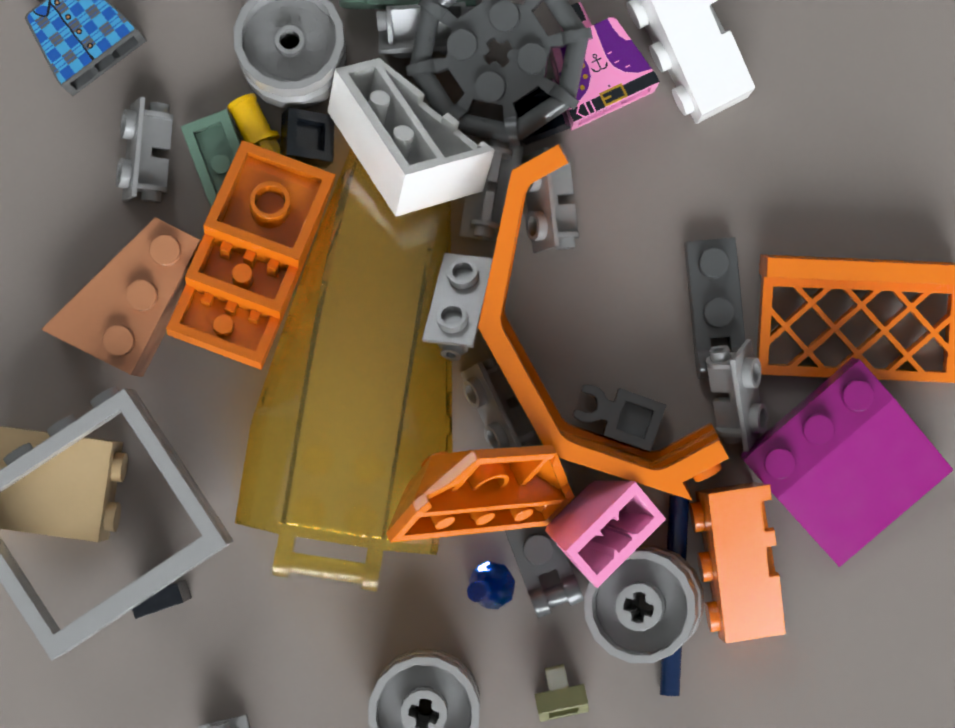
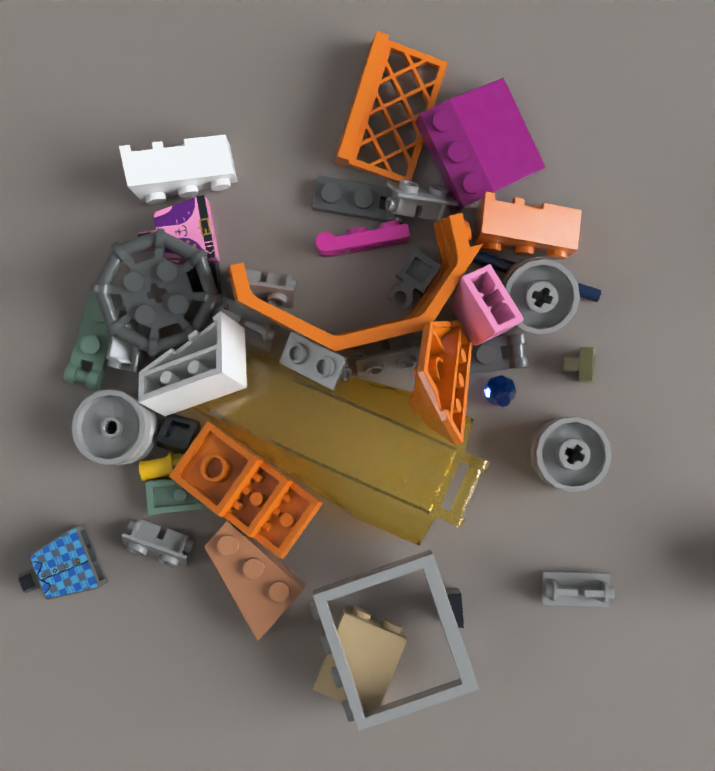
camera: 80 degrees left, 0 degrees up
none -> dark pink plate [316,221,410,257]

